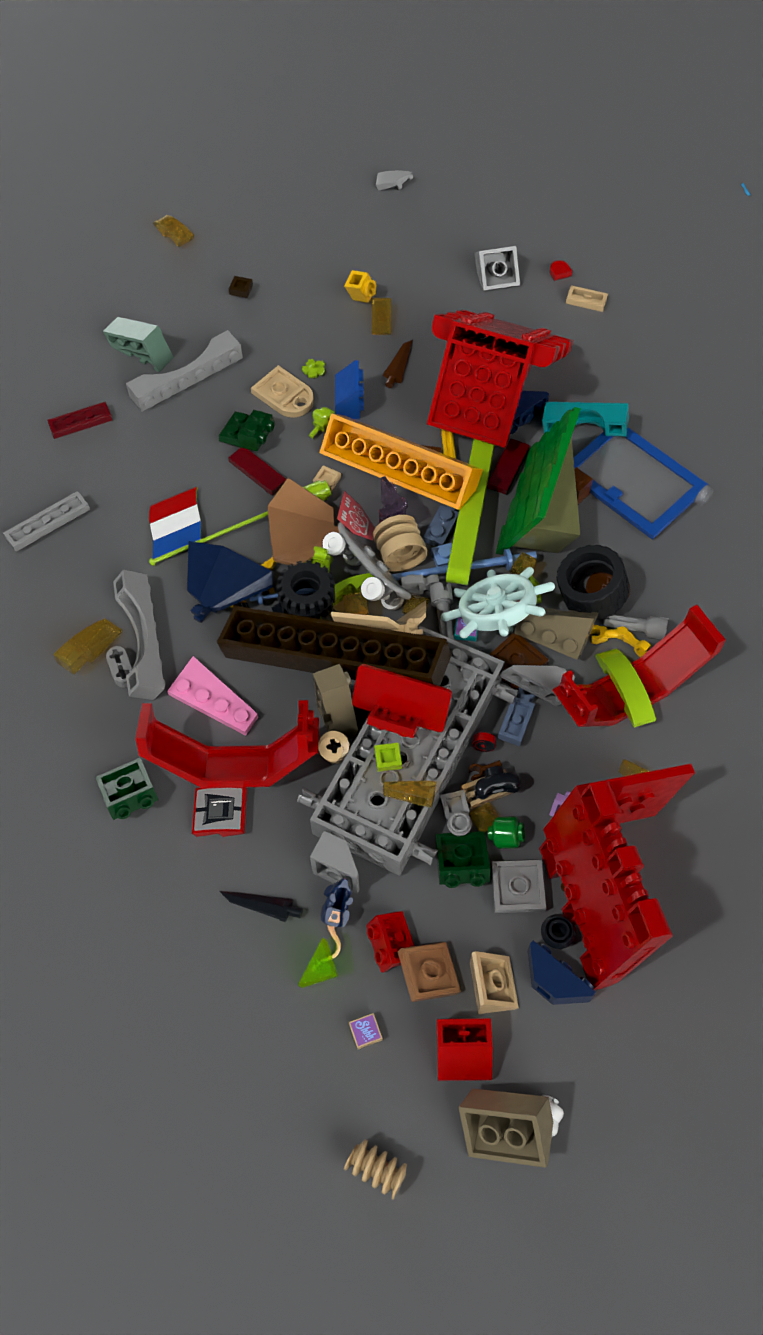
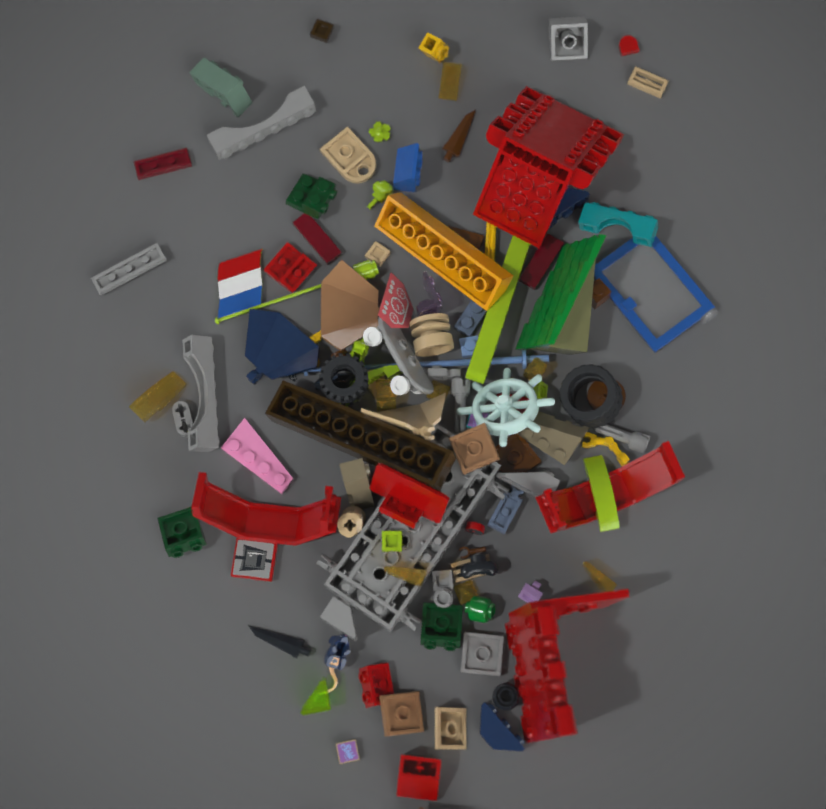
camera: 10 degrees right, 15 degrees up
none -> red slope [263,242,317,293]
none -> medium nougat tile [449,423,500,475]

